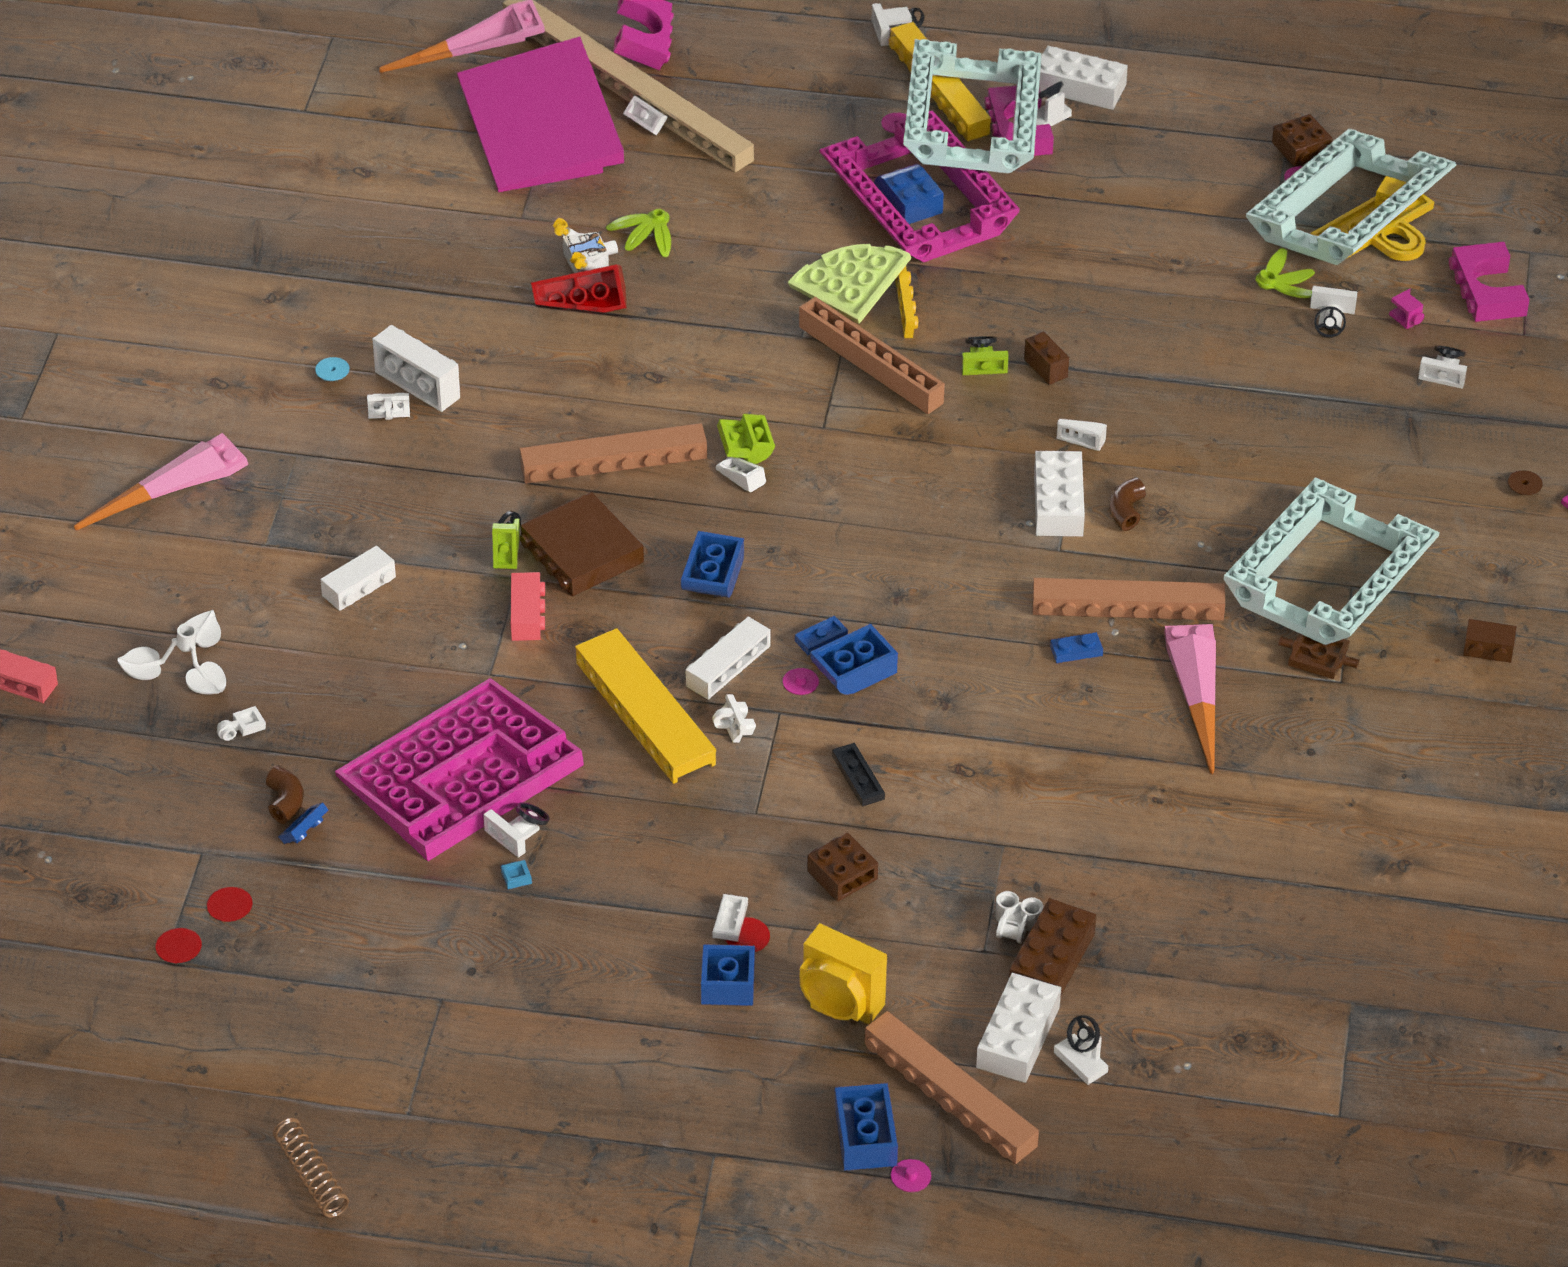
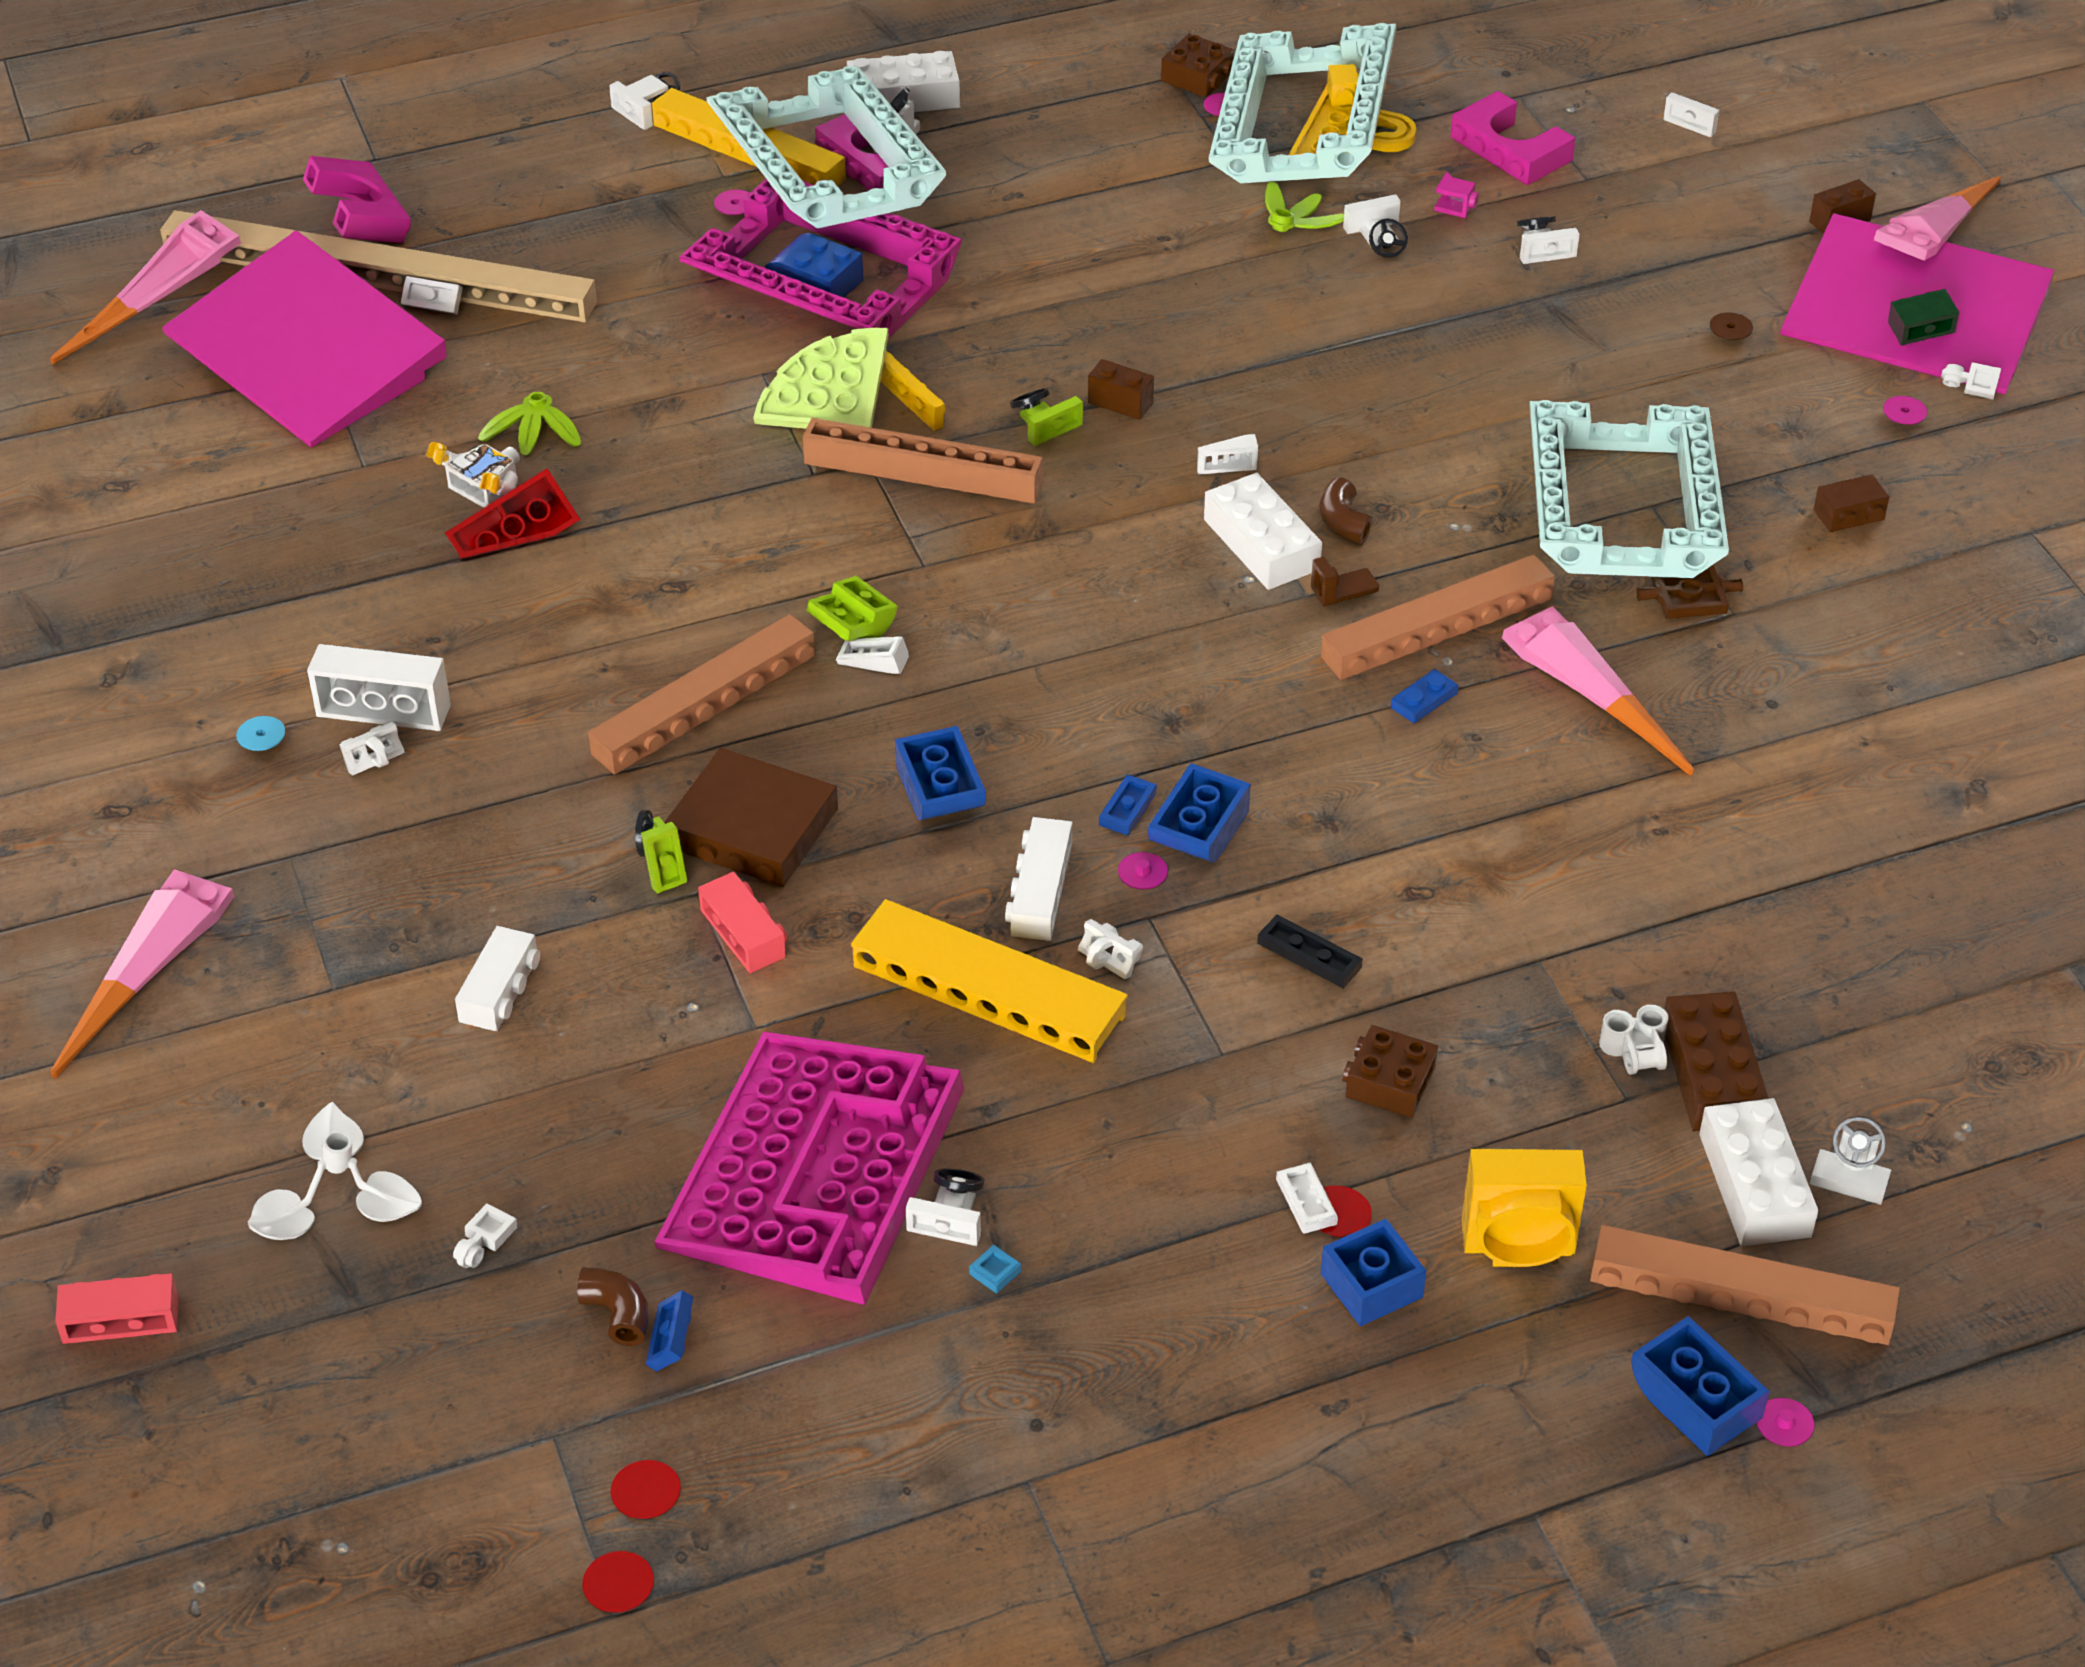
camera: 30 degrees left, 0 degrees up
none -> reddish brown bracket [1311,556,1379,606]

